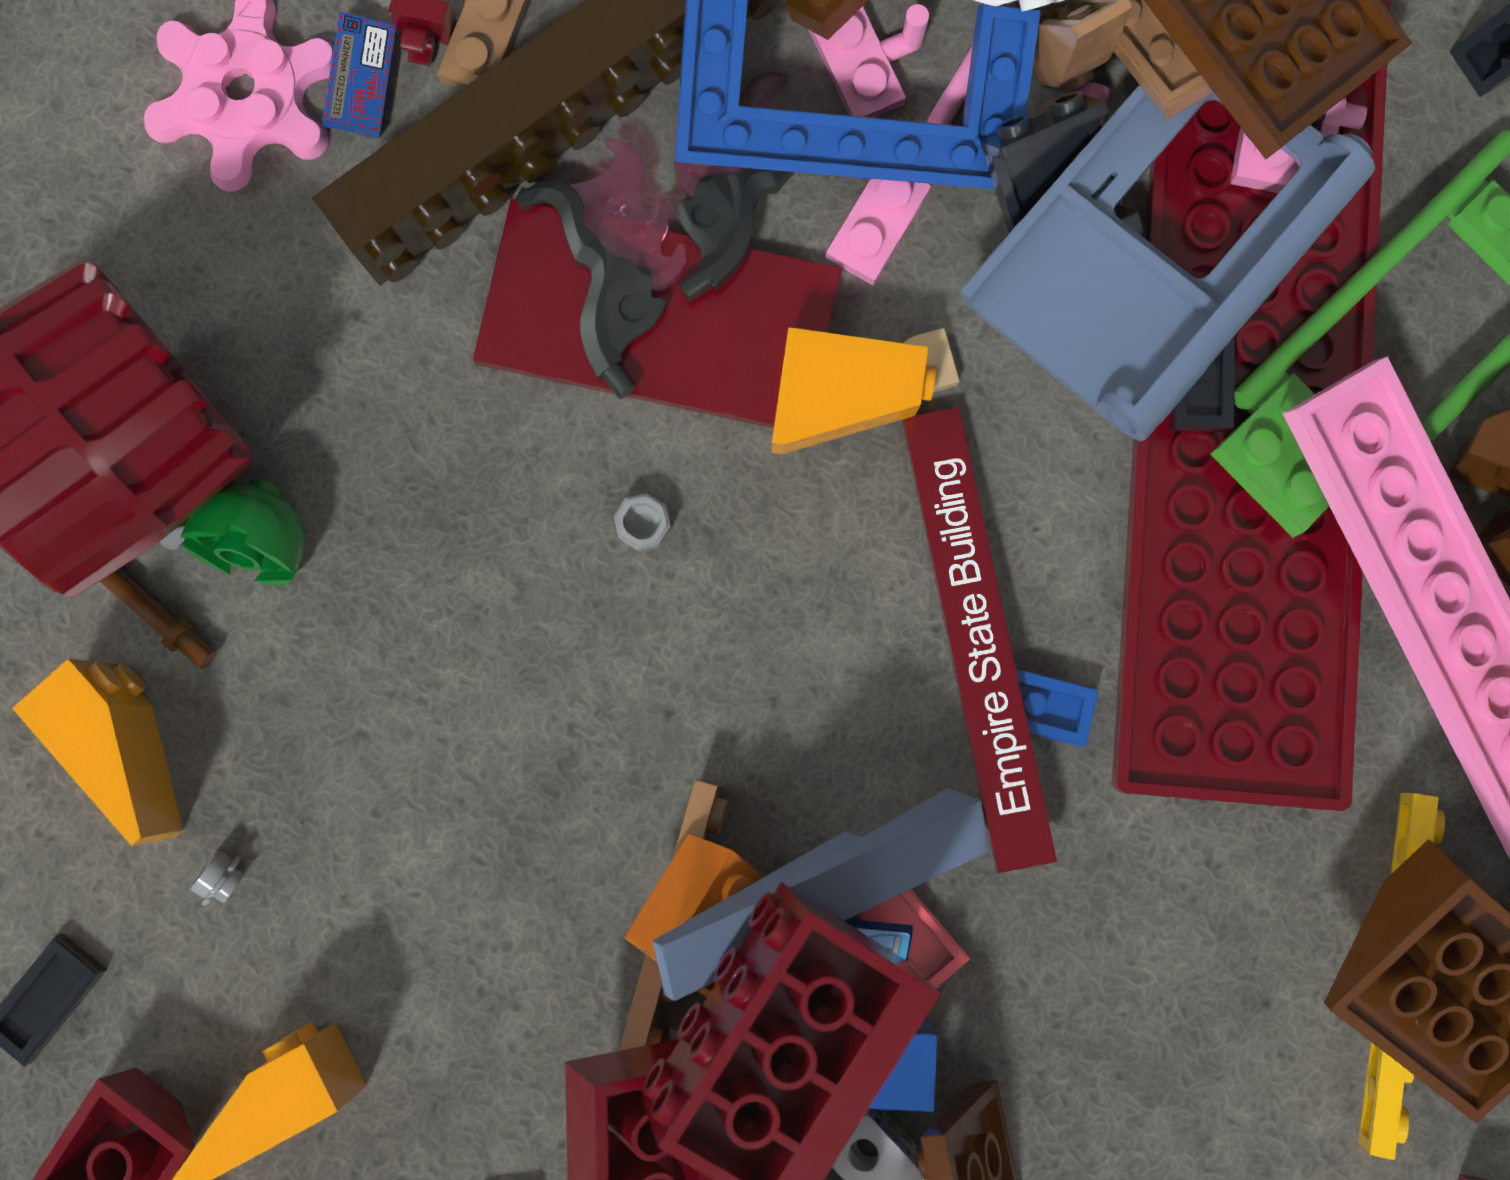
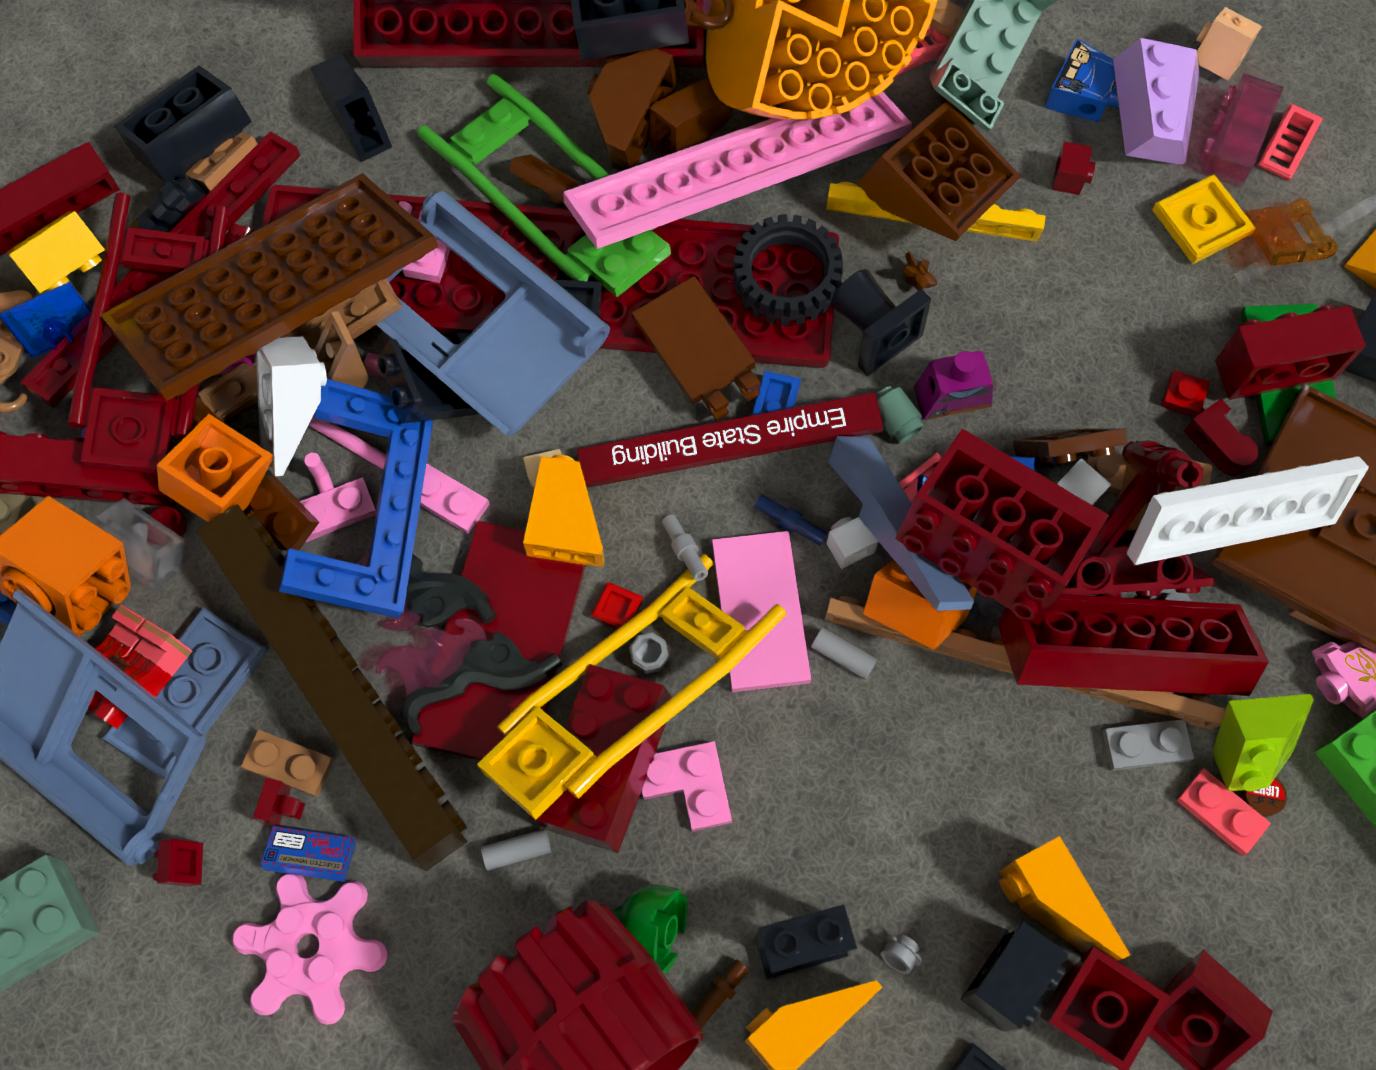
camera: 90 degrees left, 15 degrees down
none -> yellow plate [477,554,787,820]
none -> light grey hinge [481,828,552,871]
none -> reddish brown plate [509,154,584,205]
none -> dark red brick [529,664,672,853]
none -> red tile [591,581,643,629]
none -> reddish brown tile [632,276,761,421]
none -> bright pink plate [642,741,732,831]
none -> light grey bar [662,515,708,581]
none -> bright pink tile [712,531,811,692]
none -> black tyre [733,214,843,326]
none -> dark blue bar [754,494,828,546]
none -> black panel [755,904,857,980]
none -> light grey hinge [811,627,878,680]
none -> white plate [826,517,879,569]
none -> black plant [830,269,931,377]
none -> sand green brick [876,386,924,444]
none -> reddish brown plant [902,251,937,291]
none -> magenta torso [914,351,993,420]
none -> black brick [961,921,1068,1032]

